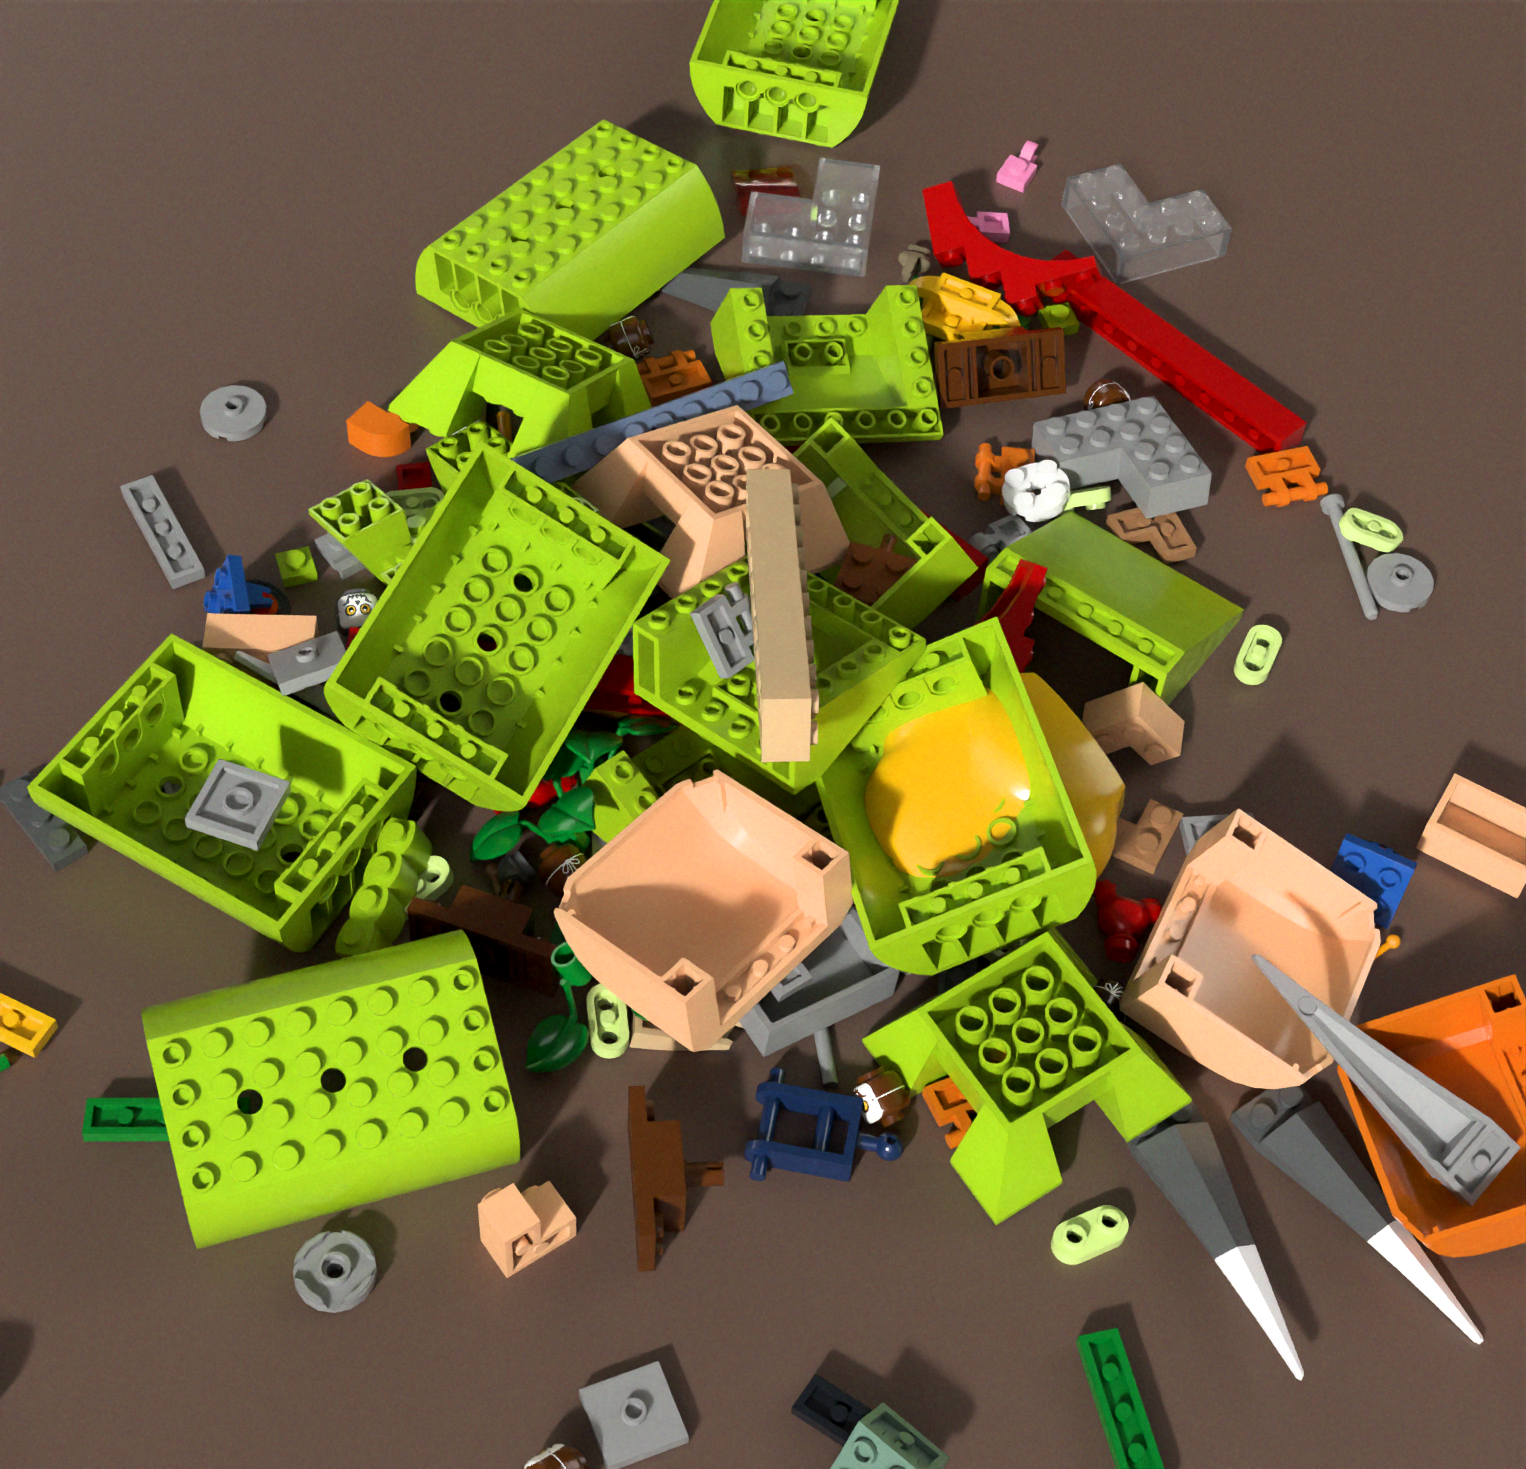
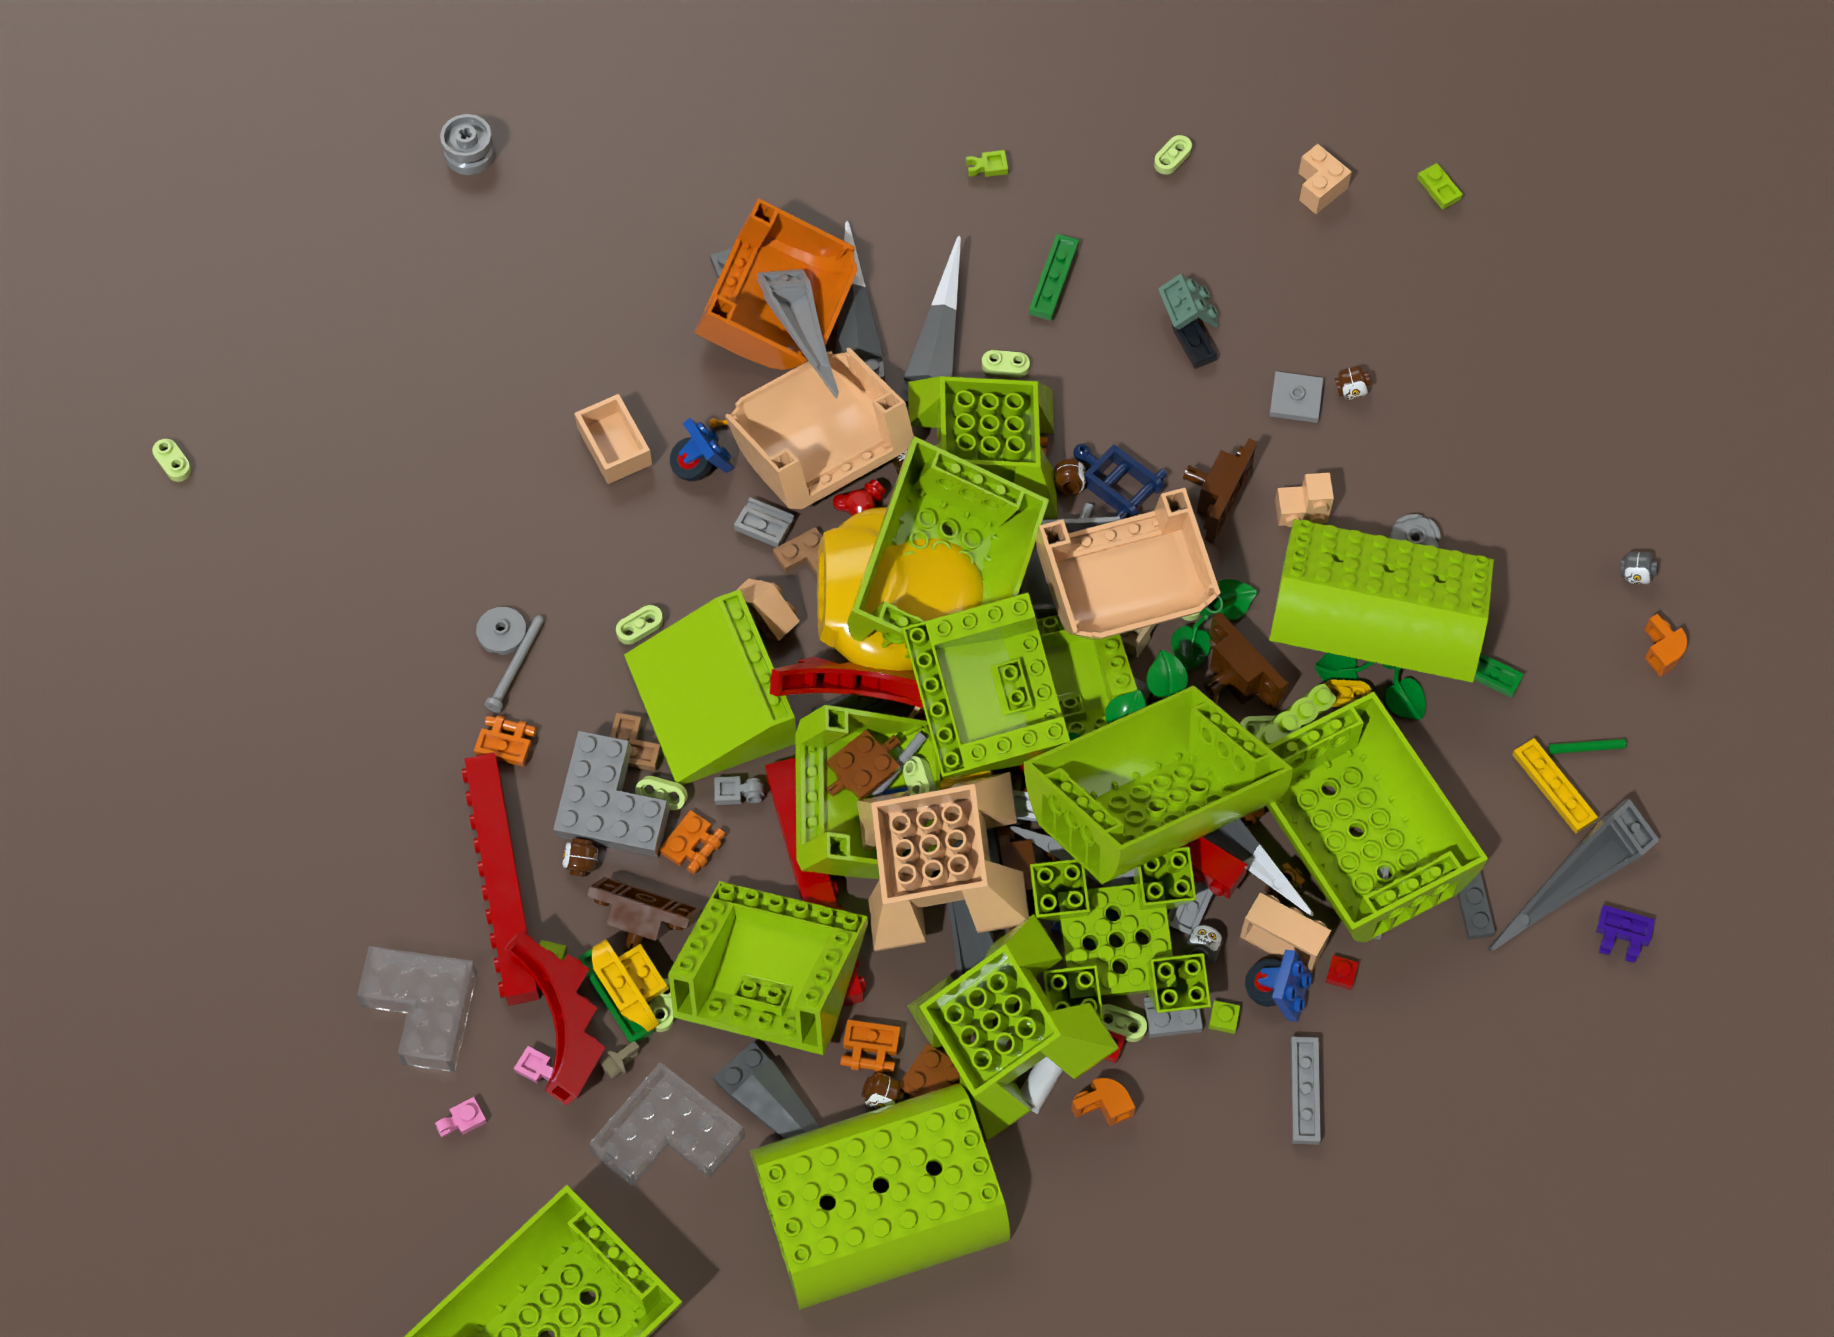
camera: 145 degrees left, 10 degrees up
light grey plate [185,759,291,851] -> none
light grey plate [200,385,268,441] -> none
light grey plate [267,631,346,696] -> none
sand blue plate [510,361,794,483] -> none
light grey plate [690,582,755,678] -> none
clear red slope [731,166,802,216] -> none
tan brick [746,469,819,762] -> none
white plate [1002,460,1071,522] -> none
yellowish green plate [1339,508,1403,553] -> none

